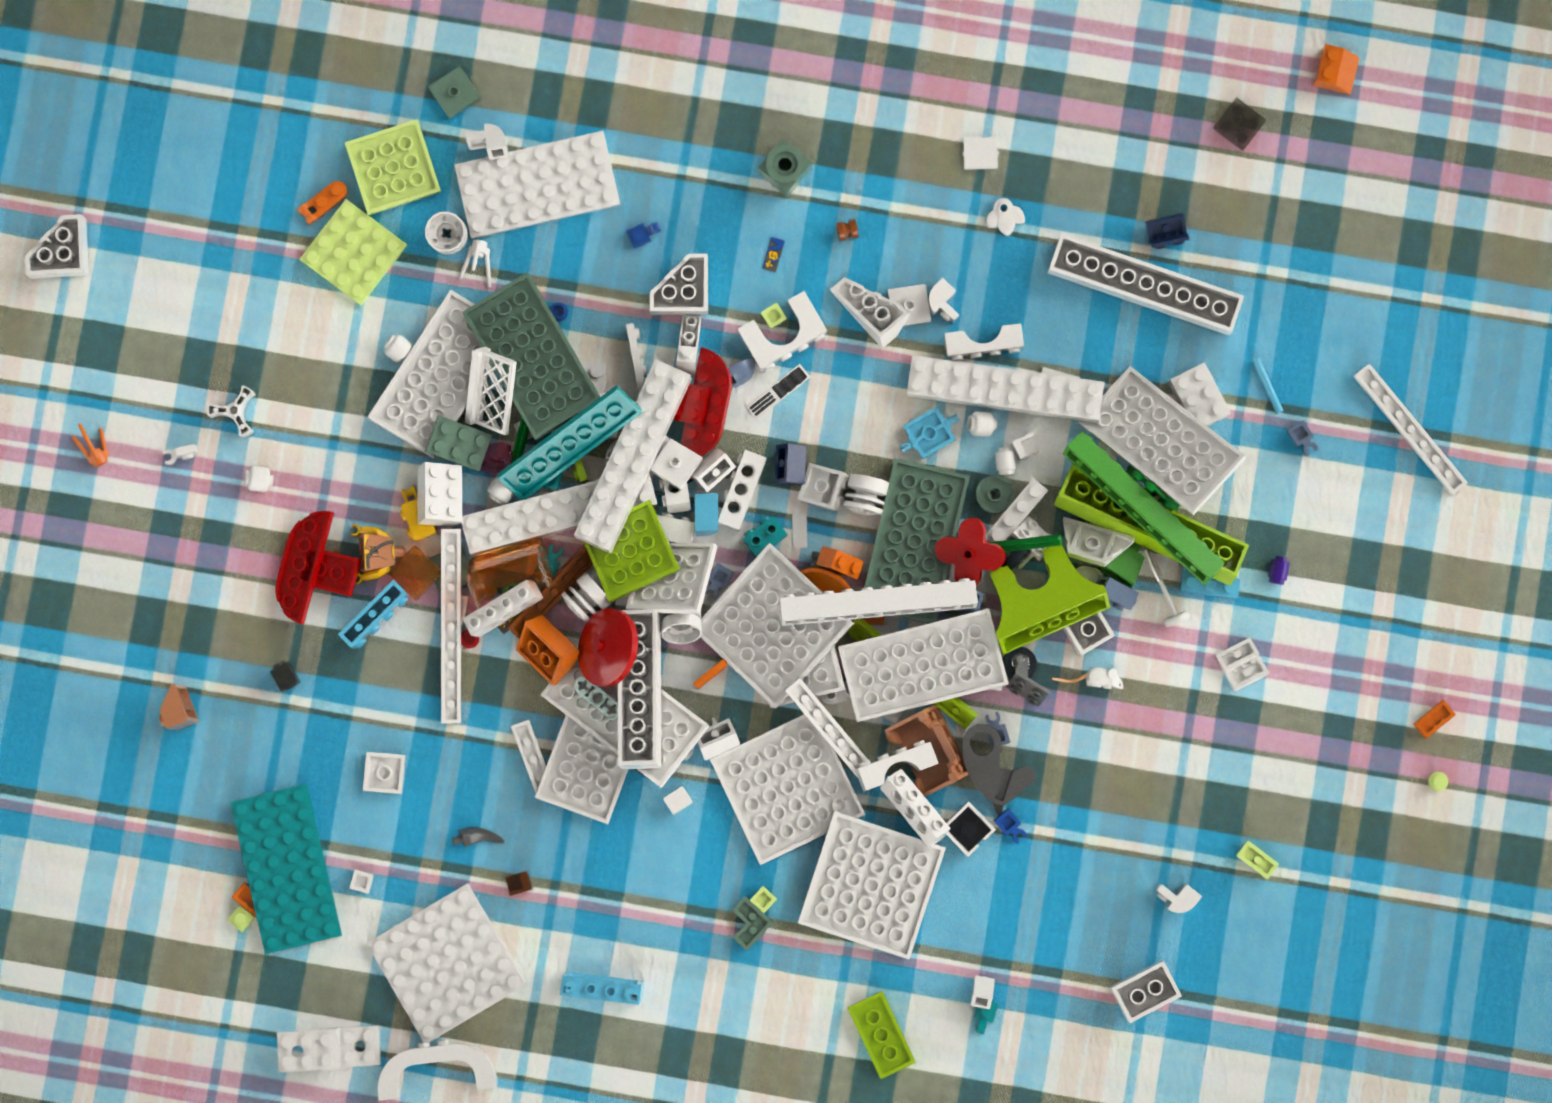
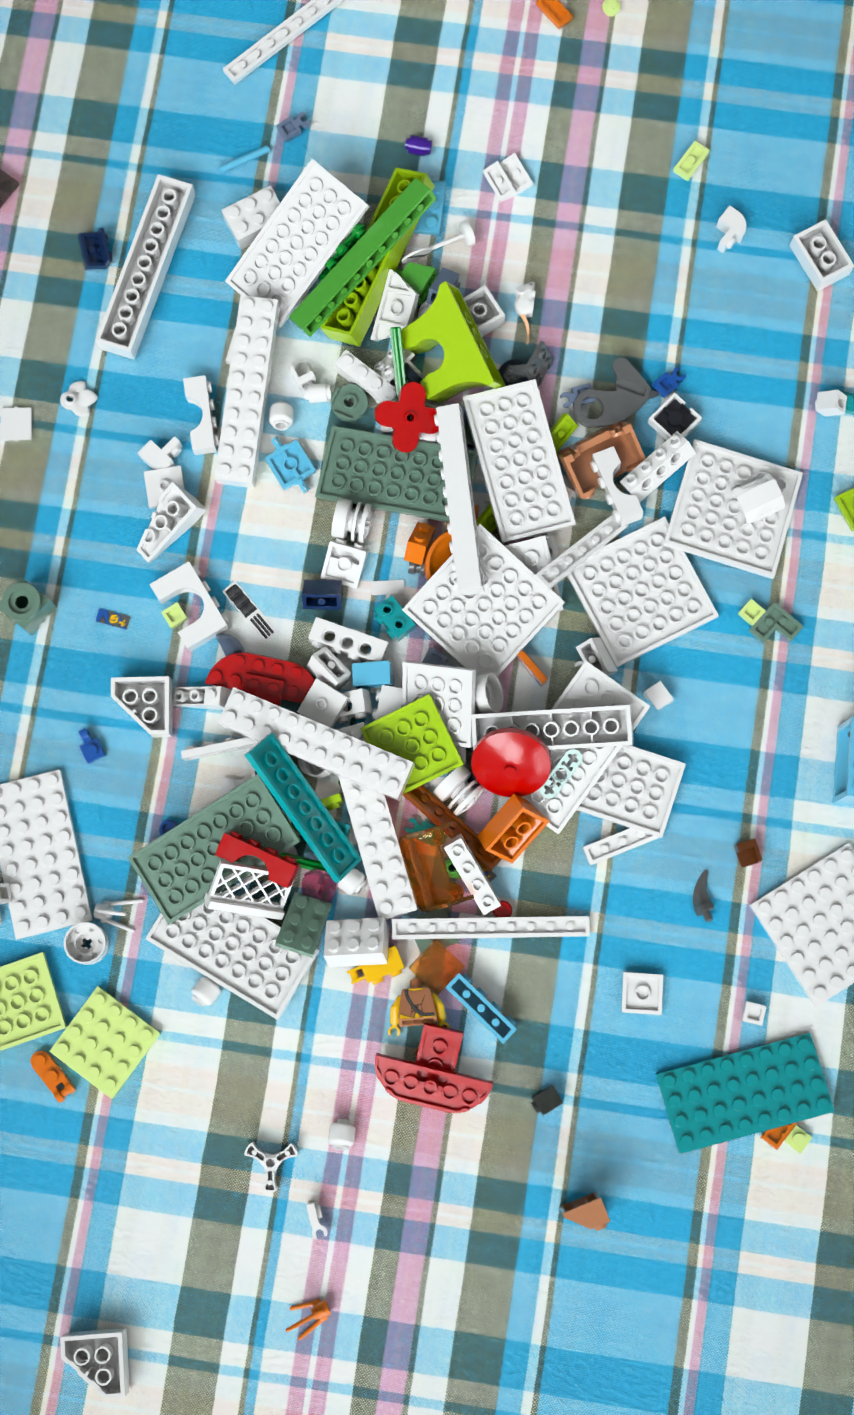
camera: 85 degrees left, 5 degrees down
dark orange wheel [836,219,859,242] -> none
none -> red arch [215,830,300,888]
none -> white slope [731,473,785,525]

